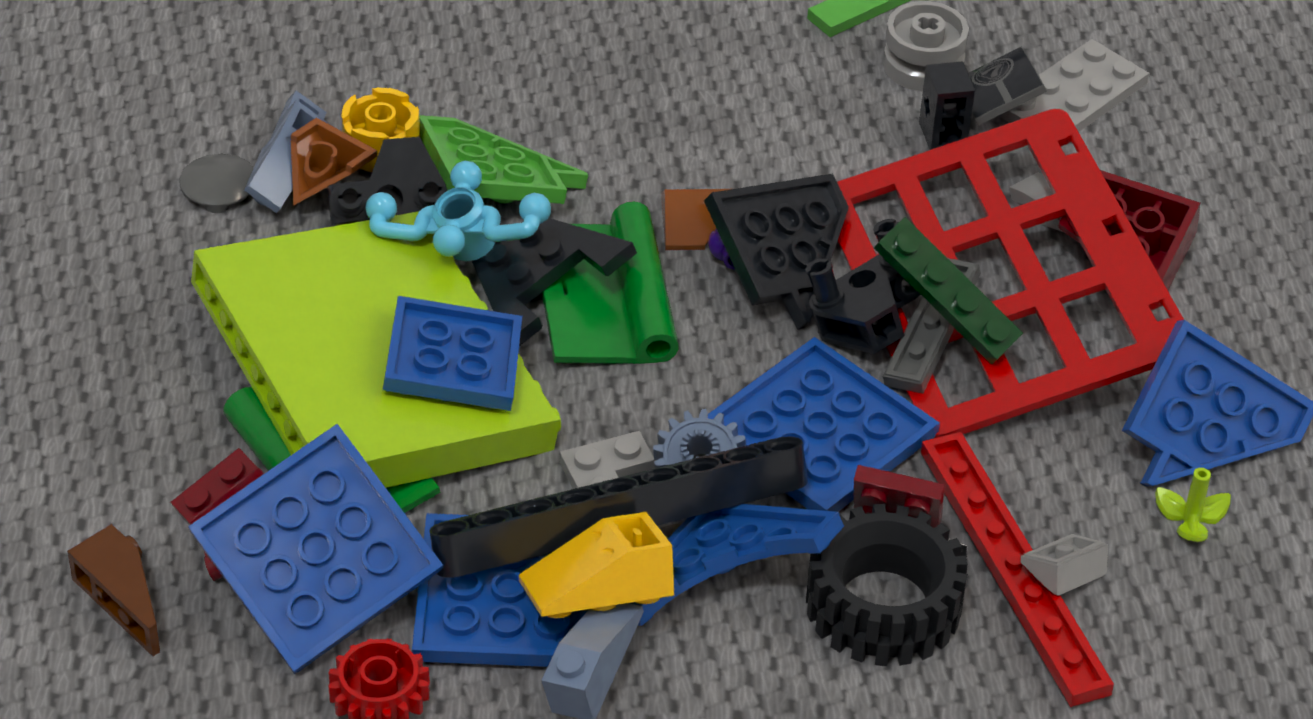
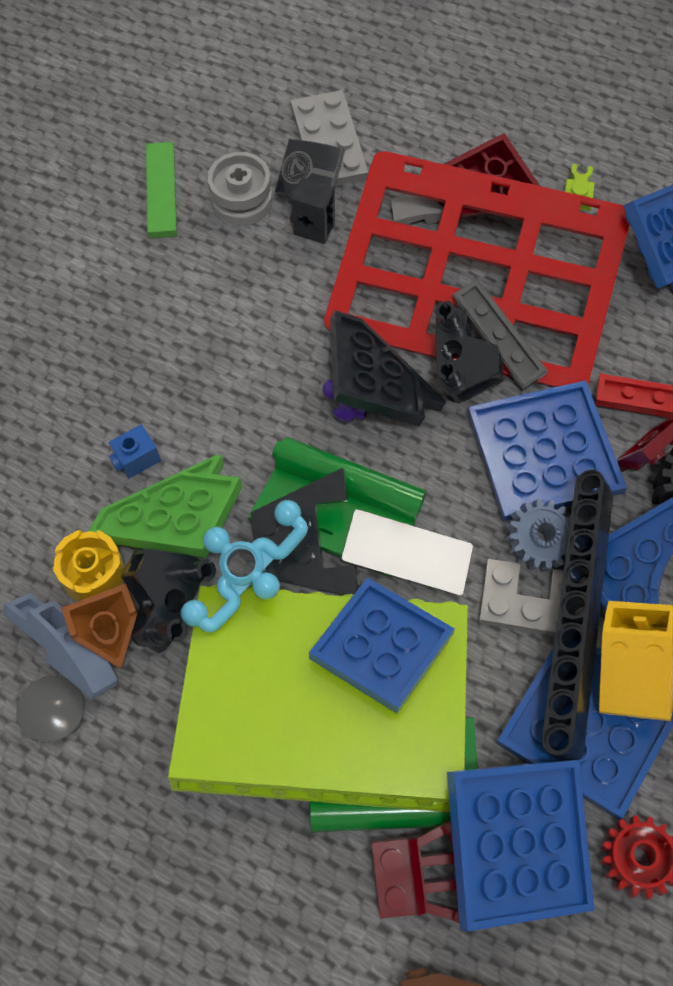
camera: 55 degrees left, 20 degrees up
dark orange slope [661,189,730,250] -> none
dark green plate [874,217,1023,365] -> none
none -> blue brick [108,424,161,479]
none -> white sticker [342,510,473,595]
none -> lime plate [564,164,595,211]

